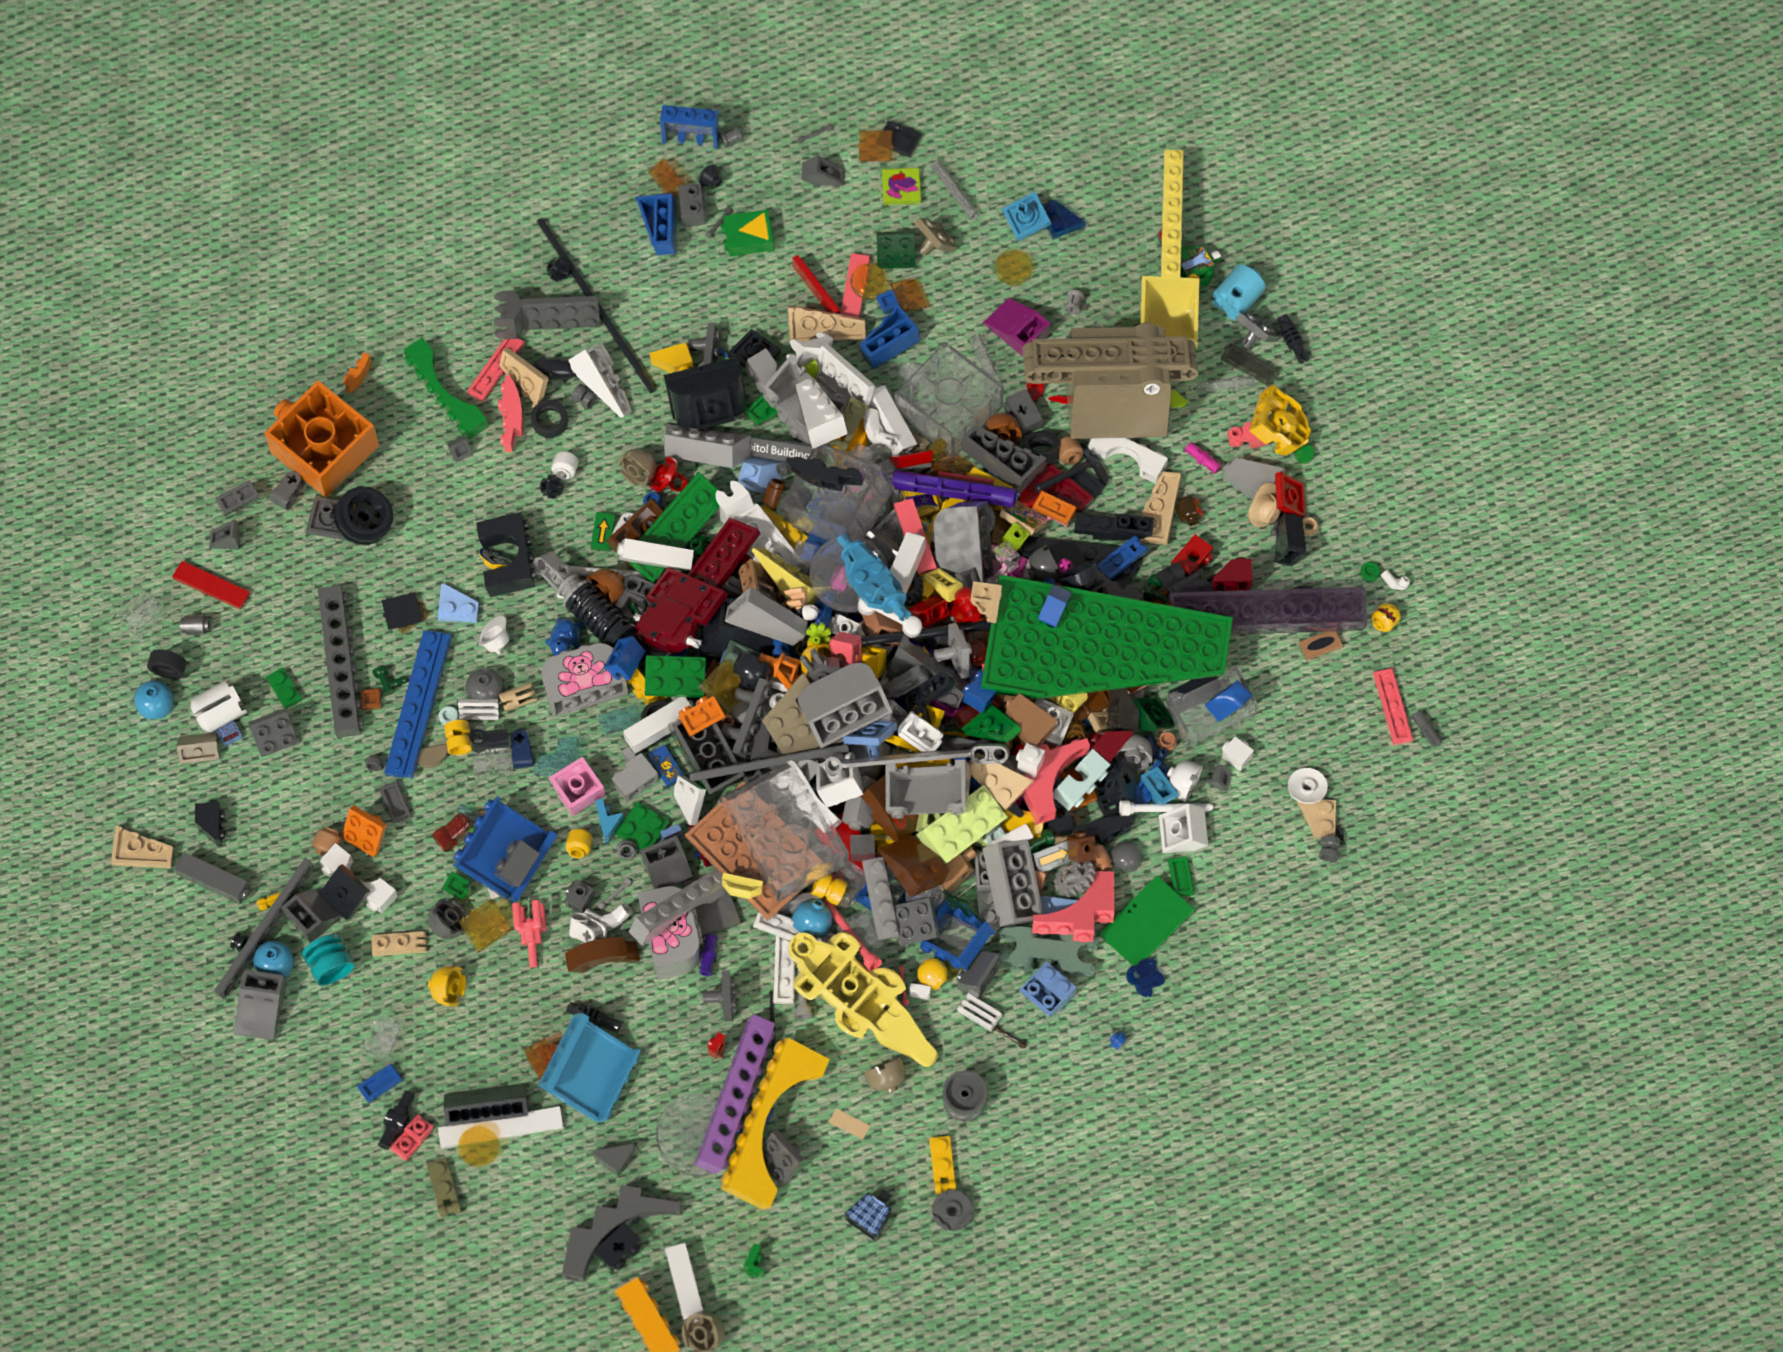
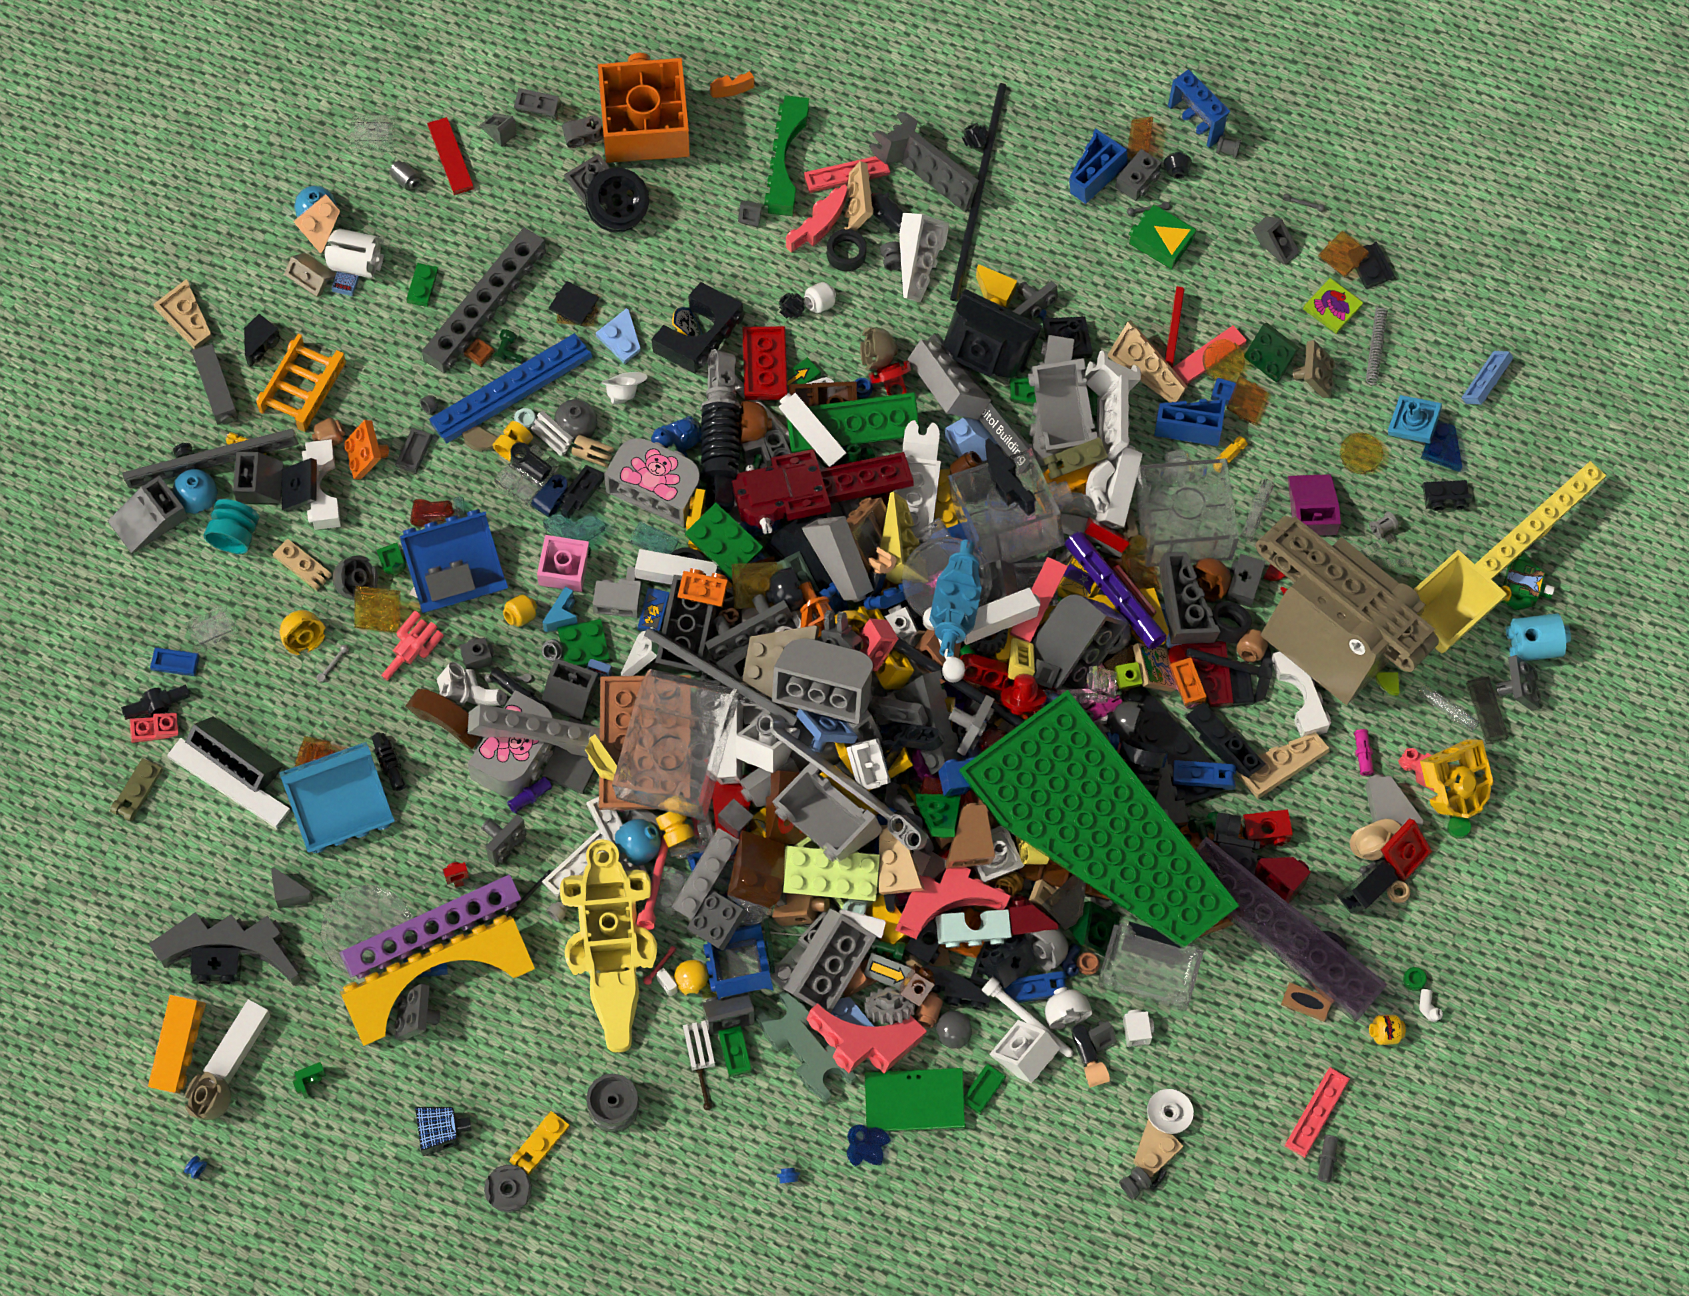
camera: 40 degrees right, 0 degrees up
black tyre [147,649,187,679] -> none
dark grey plate [248,708,298,757] -> none
clear yellow tile [458,1126,499,1167] -> none
blue hinge [604,636,645,680] -> none
white wedge [796,378,847,449] -> none
lime tile [800,359,818,380] -> none
white hinge [802,604,819,621] -> none
lime plant [806,622,832,644] -> none
tan sticker [829,1109,870,1139] -> none
dark tan cylinder [864,1058,905,1094] -> none
tan wing [970,581,1002,623] -> none
white brick [1016,743,1045,778] -> none
medium blue slope [1019,962,1077,1017] -> none
slope [1038,585,1072,628] -> none
dark pink axle [1057,558,1073,574] -> none
dark azure slope [1141,766,1179,805] -> none
dark brown head [1176,496,1203,526] -> none
blue piece [1205,680,1253,722] -> none
black hinge [1277,314,1310,364] -> none
none -> light orange fence [256,333,346,432]
none -> light nougat wing [293,194,340,253]
none -> light grey hinge [317,645,349,683]
none -> black pin [489,666,549,709]
none -> black hinge [560,465,605,519]
none -> green plate [718,1026,752,1077]
none -> red tile [742,326,788,400]
none -> piece [1072,1024,1110,1088]
none -> yellow axle [1212,436,1248,471]
none -> black bracket [1422,480,1472,511]
none -> medium blue plate [1462,351,1514,405]

